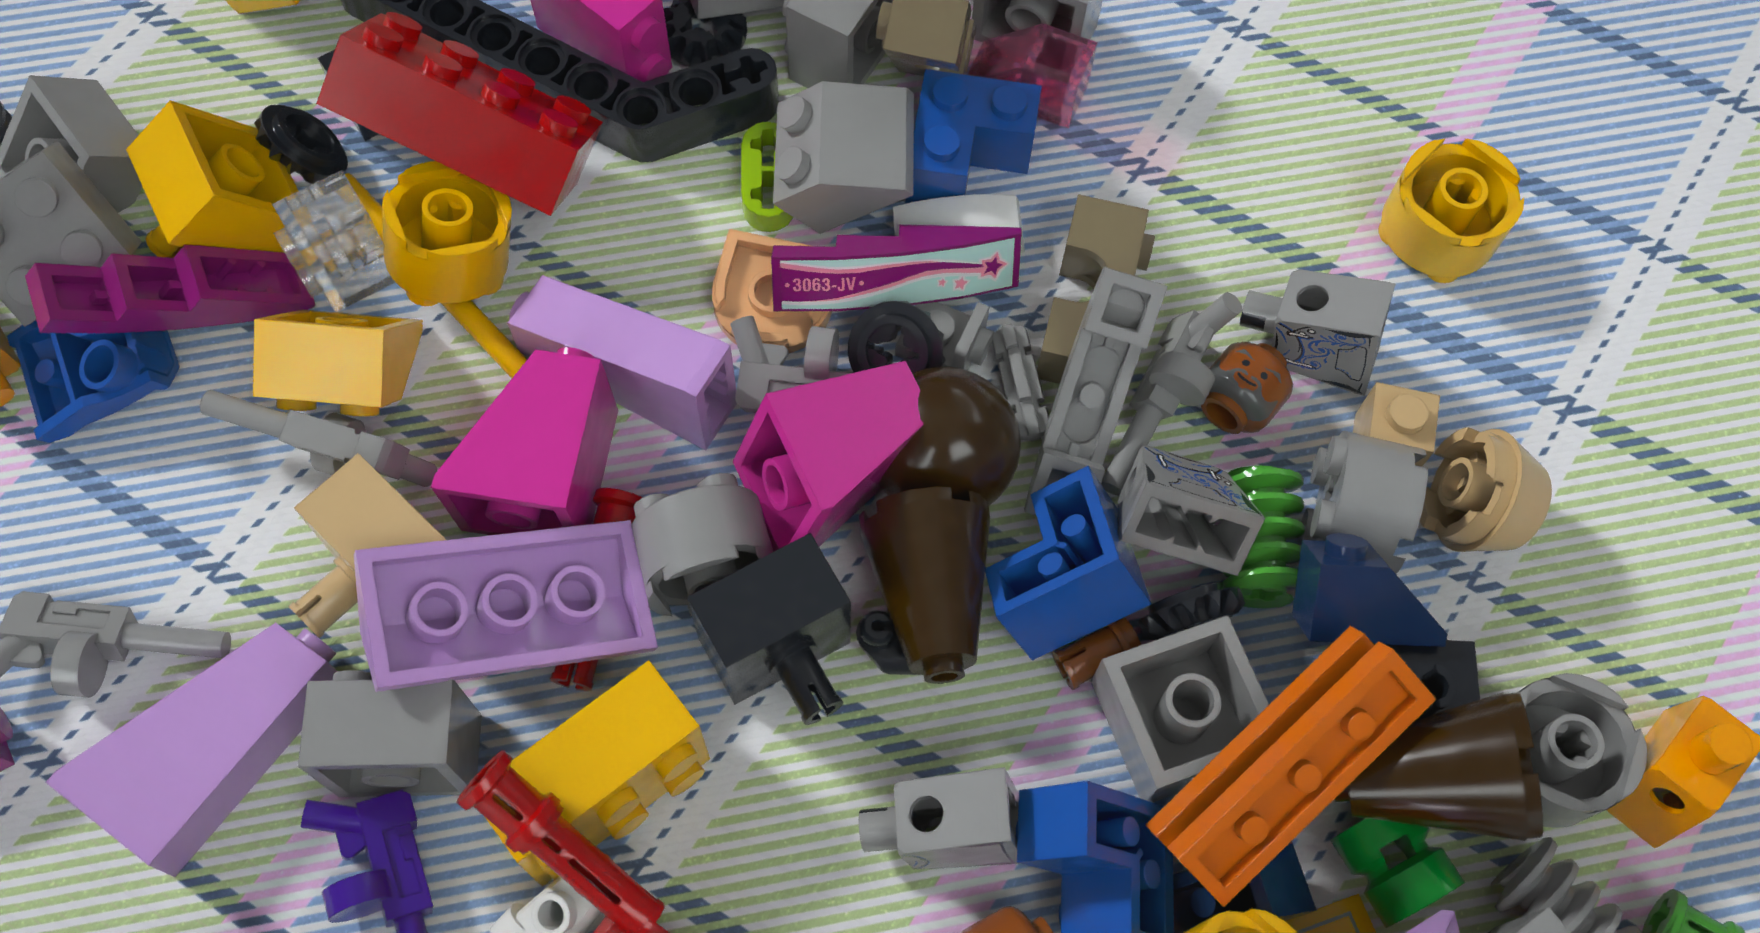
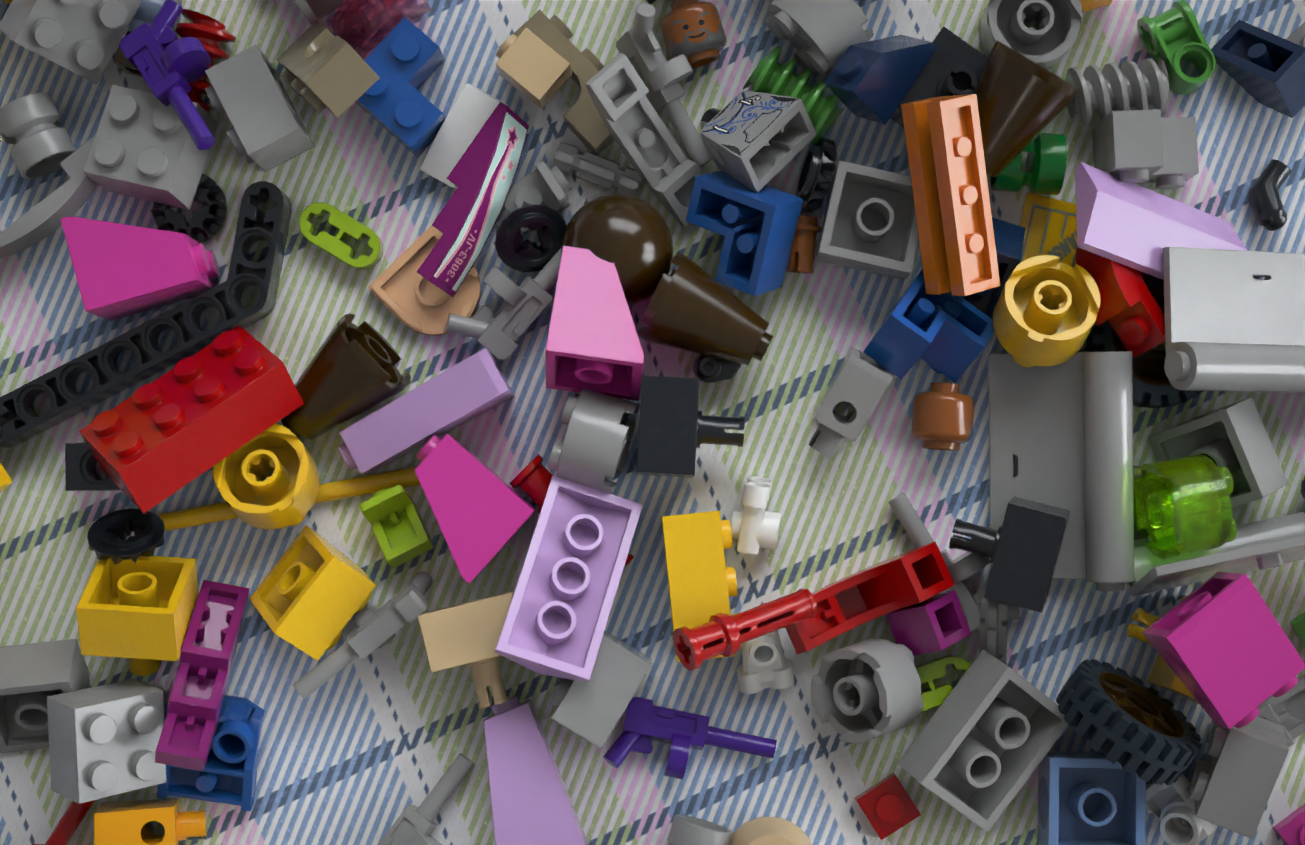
camera: 55 degrees left, 20 degrees up
clear brick [272,170,396,312] -> none
light grey slope [773,81,914,234] -> none
none -> dark brown cone [281,313,411,440]
none -> lime bracket [360,485,434,569]
none -> tan brick [495,28,572,110]
none -> white plate [731,476,782,555]

